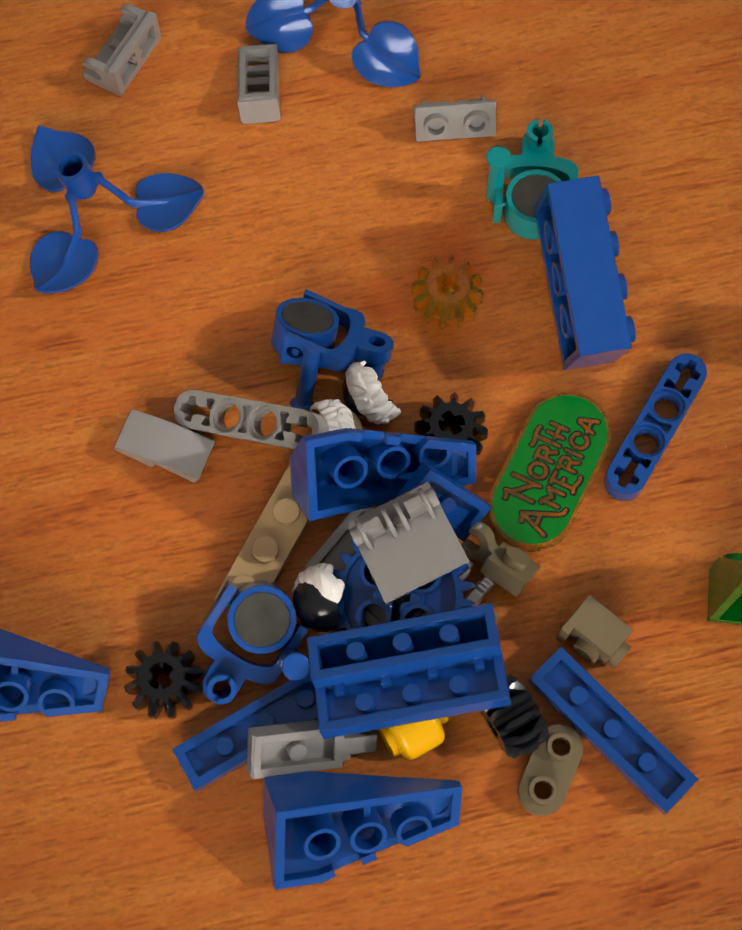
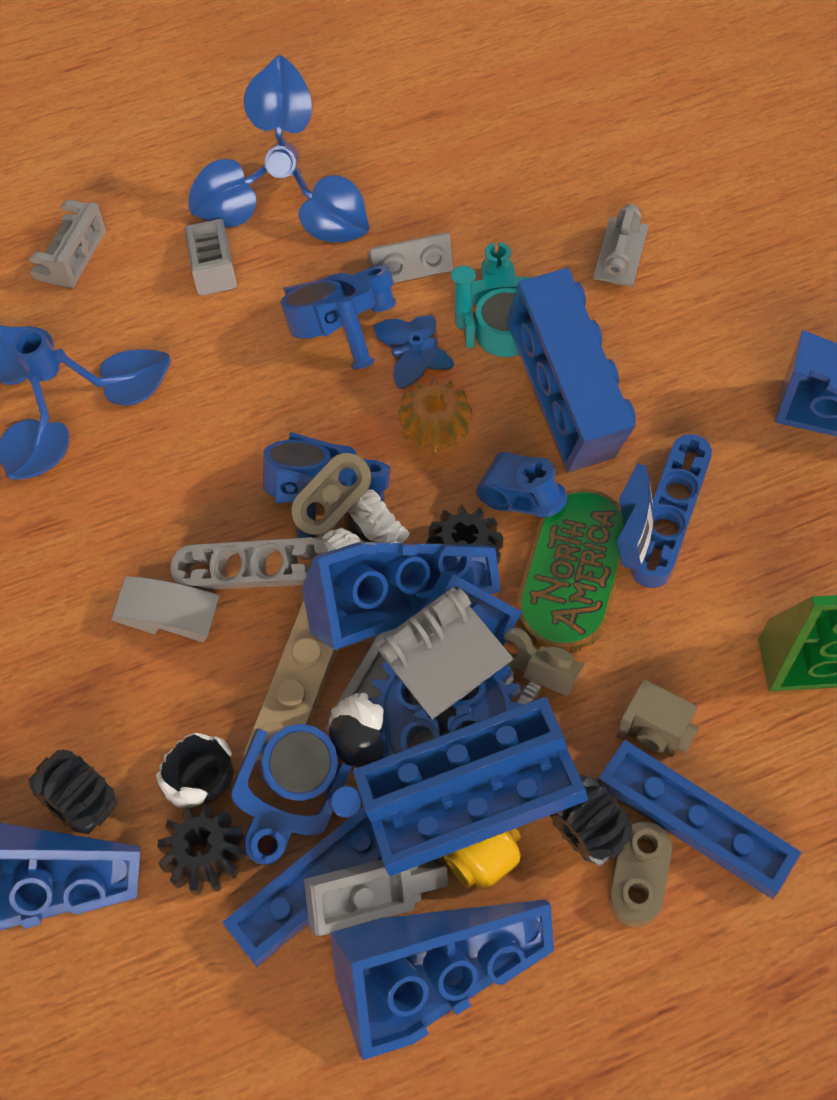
camera: 10 degrees left, 10 degrees down
none -> black gear [28,749,117,834]
none -> black hair [156,733,234,808]
none -> blue piece [280,265,396,369]
none -> dark tan plate [291,453,371,535]
none -> blue piece [374,315,454,389]
none -> blue piece [476,452,568,517]
none -> light grey hinge [593,204,649,287]
none -> blue slope [617,463,654,571]

